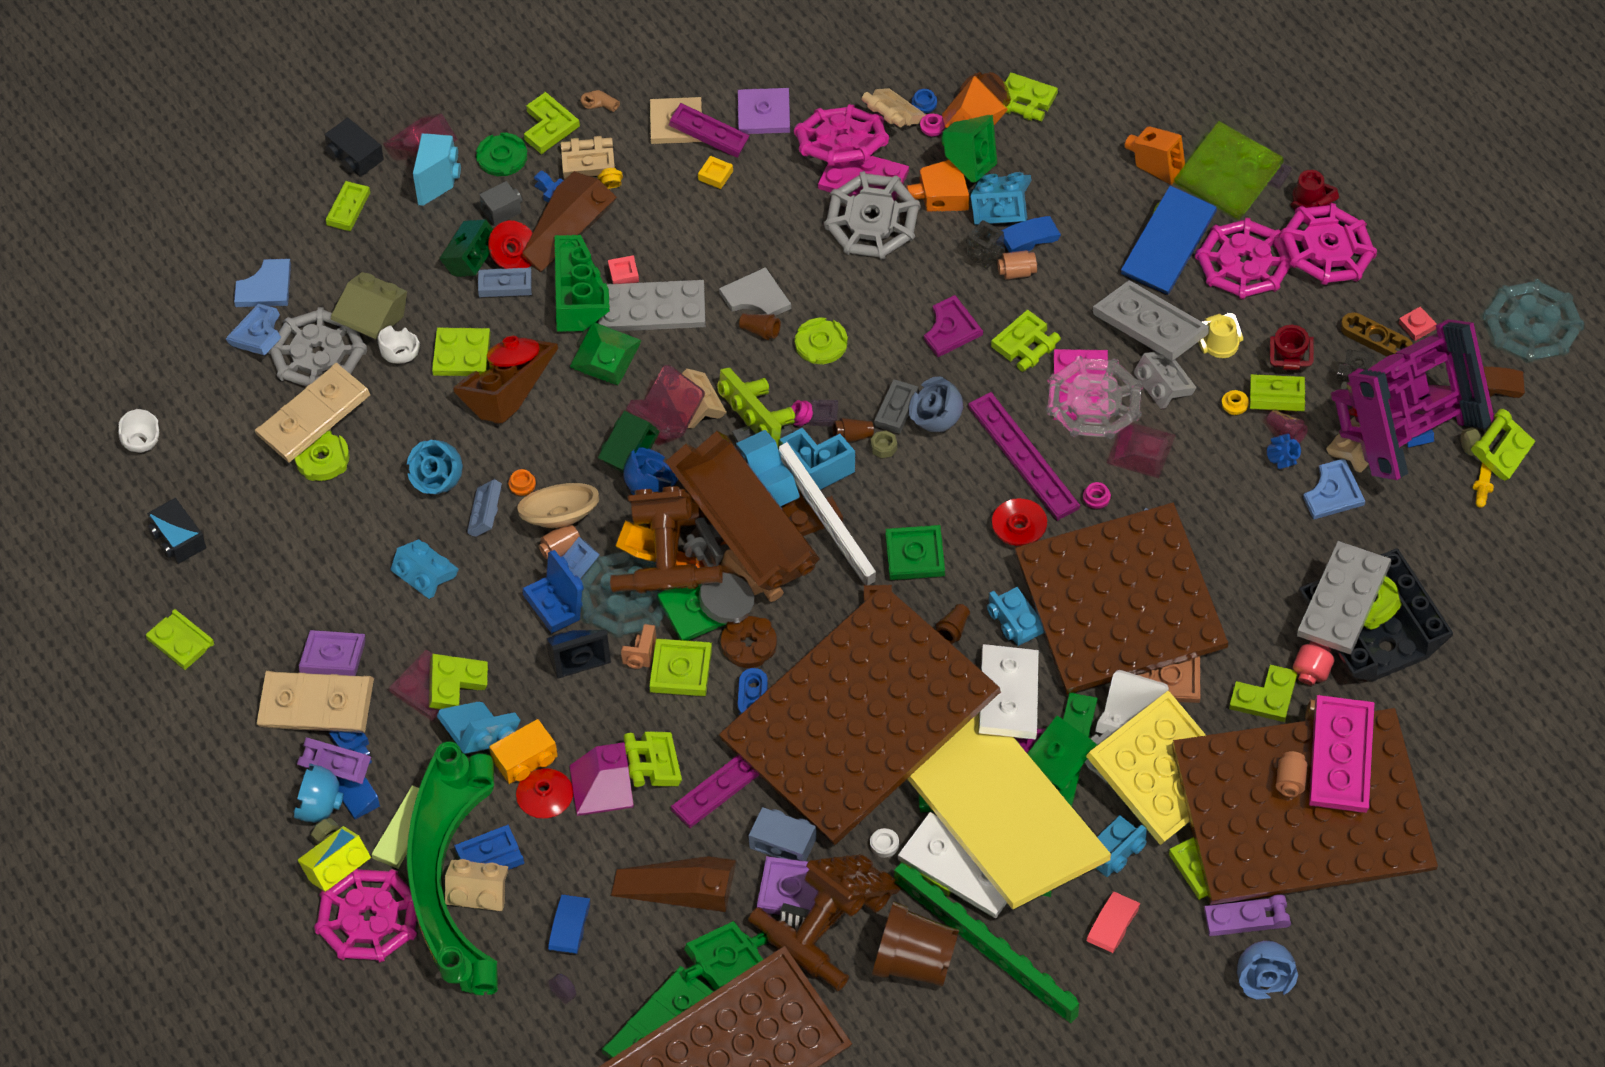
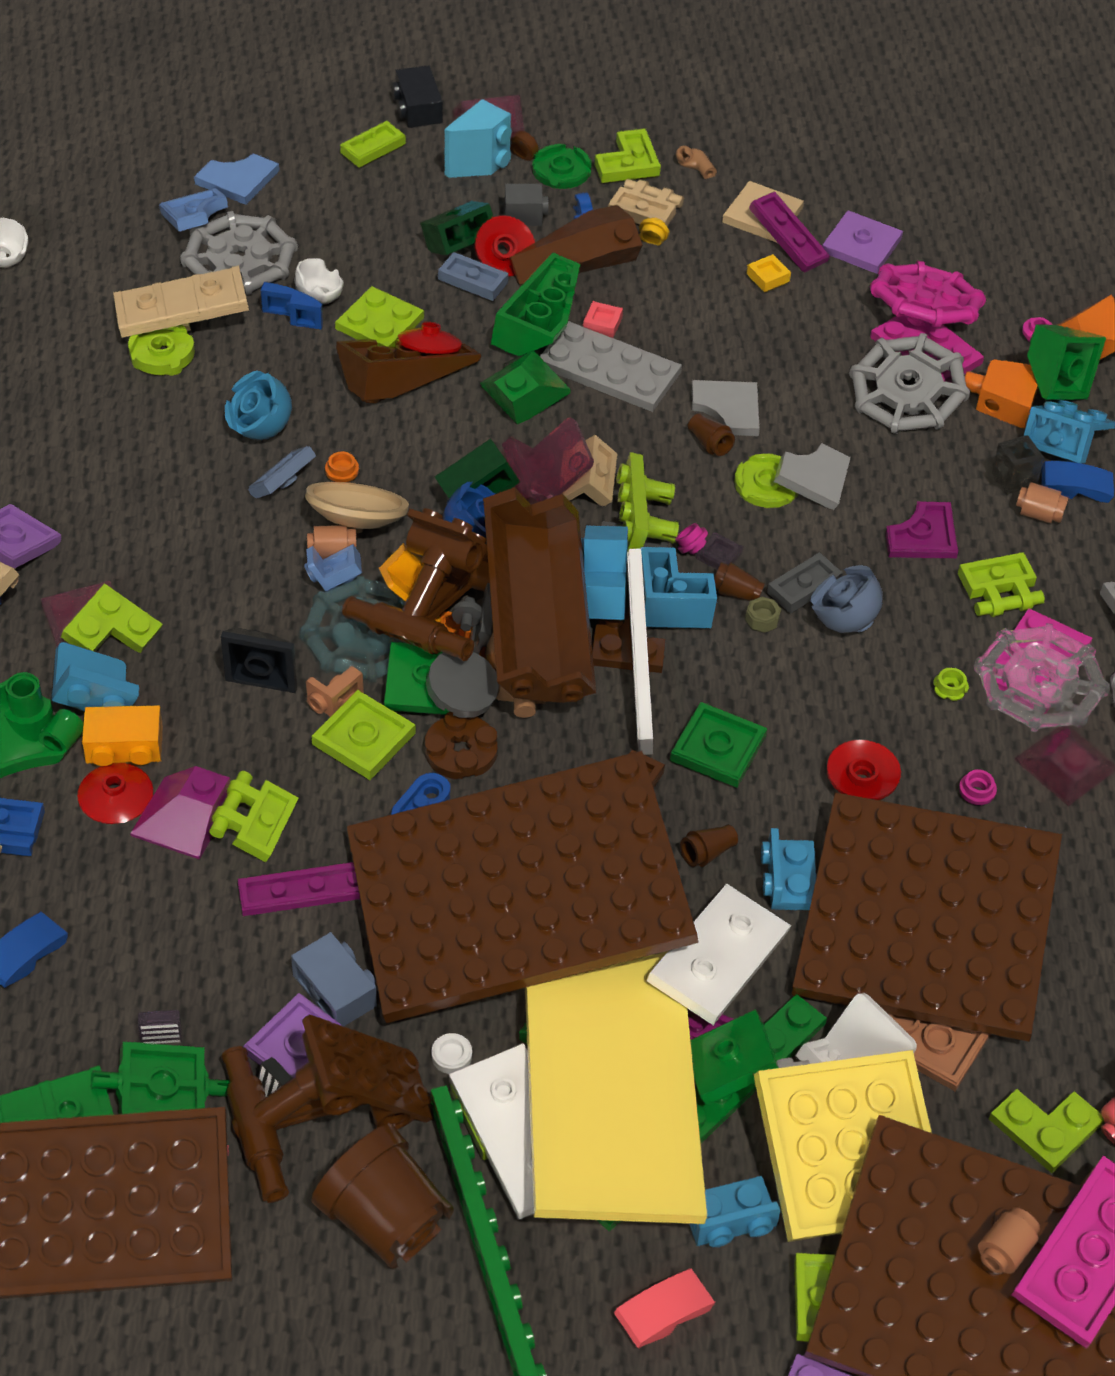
camera: 25 degrees right, 5 degrees down
olive slope [331,272,407,339] -> none
dark azure bracket [391,539,458,599] -> none
blue bracket [523,550,584,633] -> none
reddish brown wedge [611,856,736,912] -> none
tan plate [862,88,926,127] -> none
blue plate [912,89,937,113] -> none
magenta tile [968,392,1080,521] -> none
none -> tile [138,1010,182,1044]
none -> blue slope [261,282,323,330]
none -> reddish brown tile [510,130,539,161]
none -> light grey tile [774,443,851,510]
none -> lime plate [933,668,969,701]

